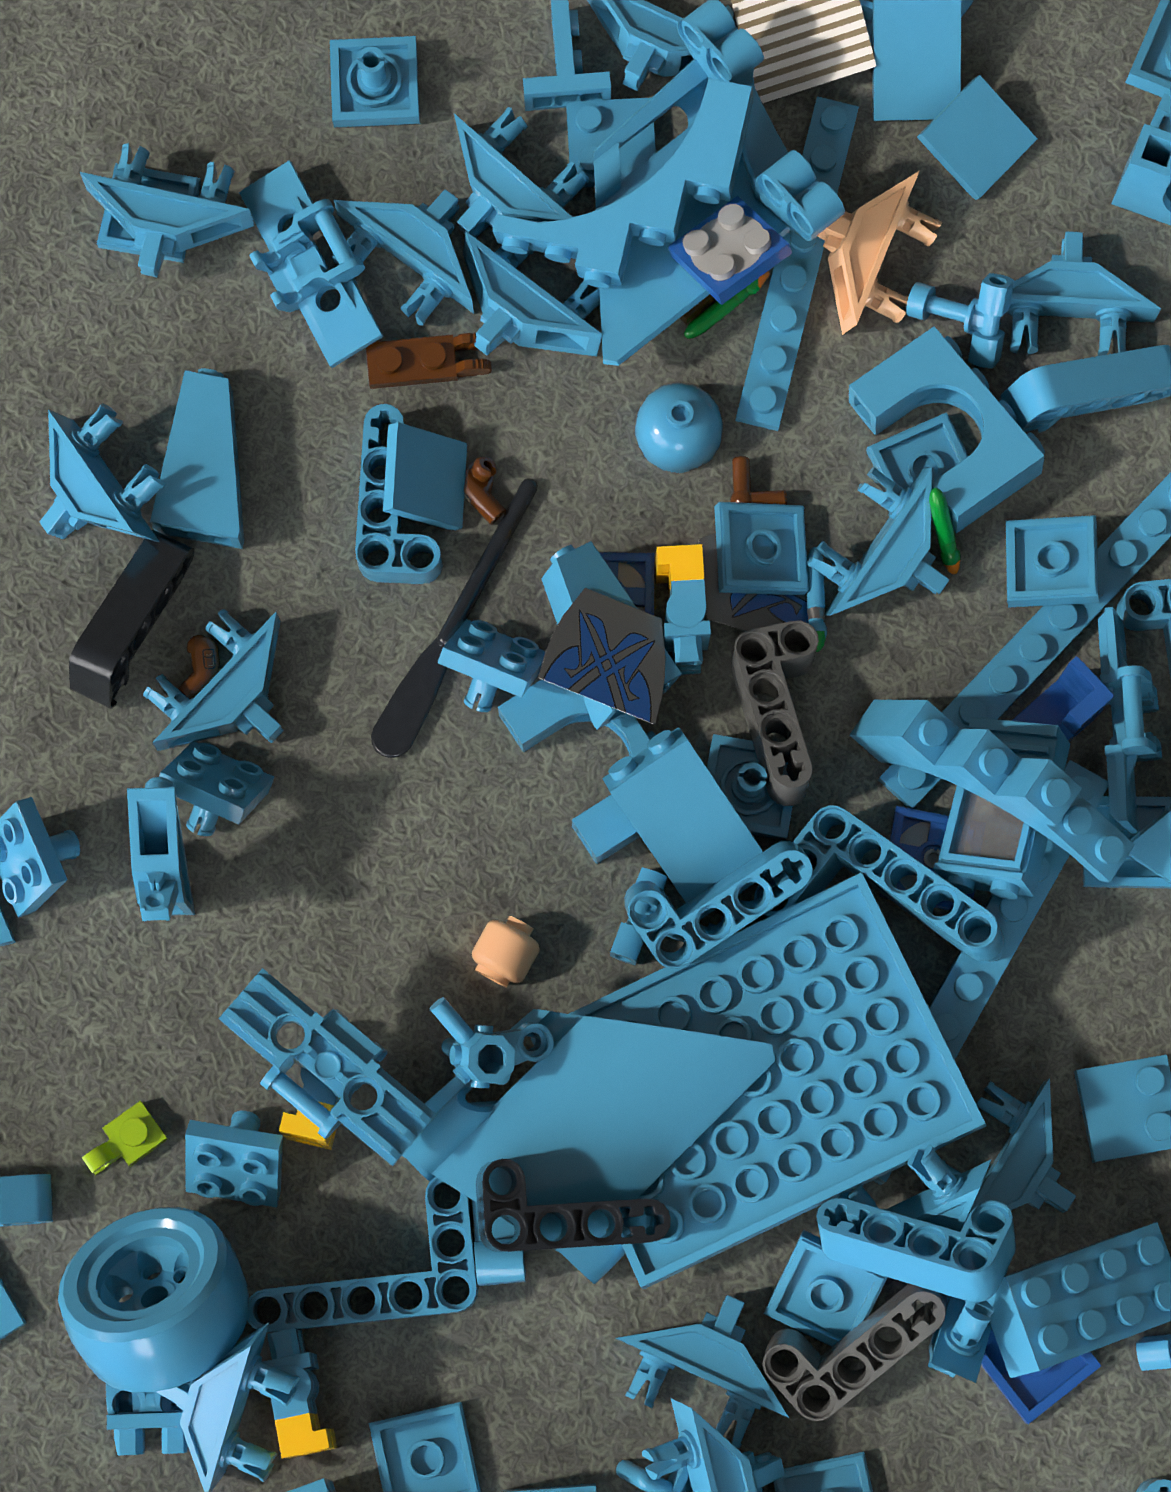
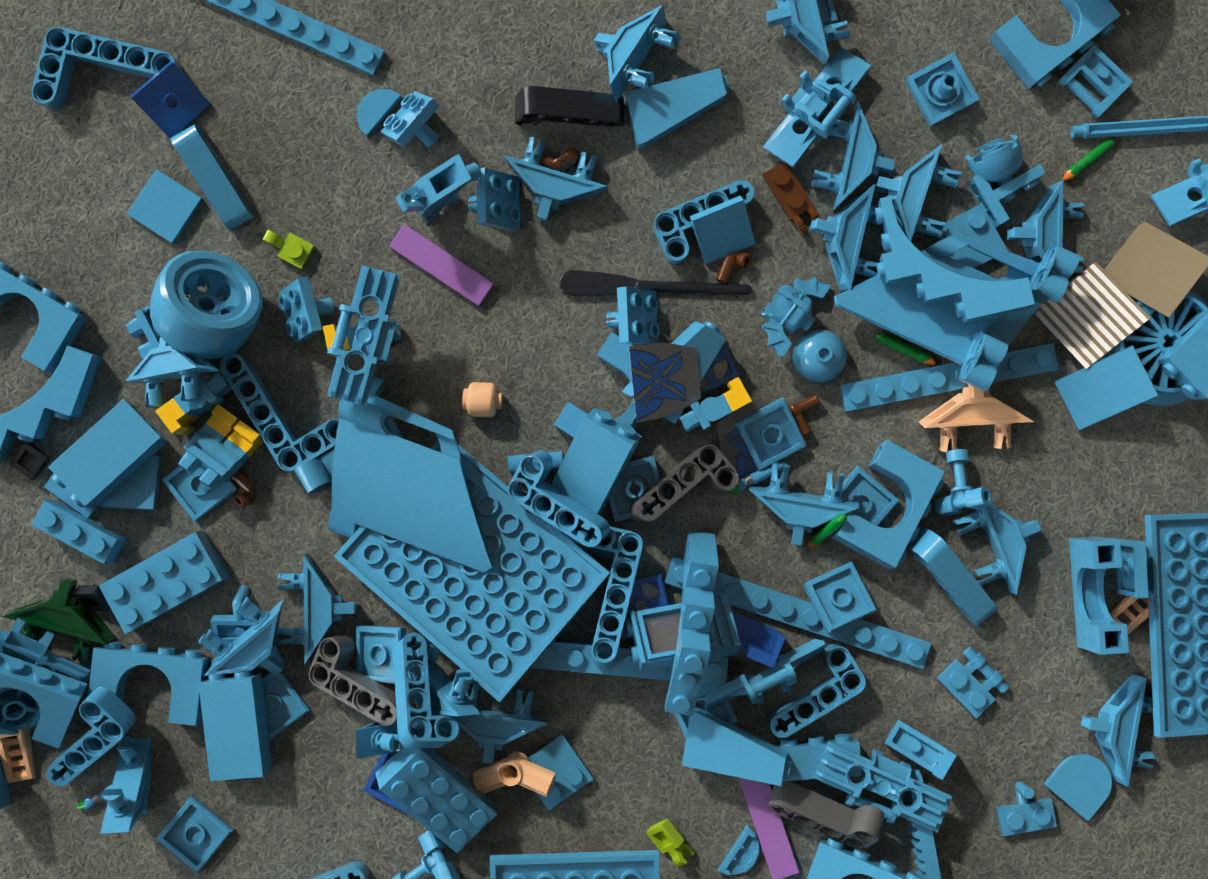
camera: 65 degrees right, 10 degrees up
dark azure piece [430,997,553,1088] -> none
black beam [476,1158,671,1252] -> none
piece [668,196,792,305] -> none
dark azure tile [917,75,1038,200] -> none
none -> dark azure hips [178,404,263,490]
none -> reddish brown arm [231,468,255,507]
none -> medium lavender tile [389,224,494,306]
none -> light nougat piece [473,751,556,797]
none -> dark azure helmet [760,277,831,358]
none -> dark azure cylinder [965,135,1023,185]

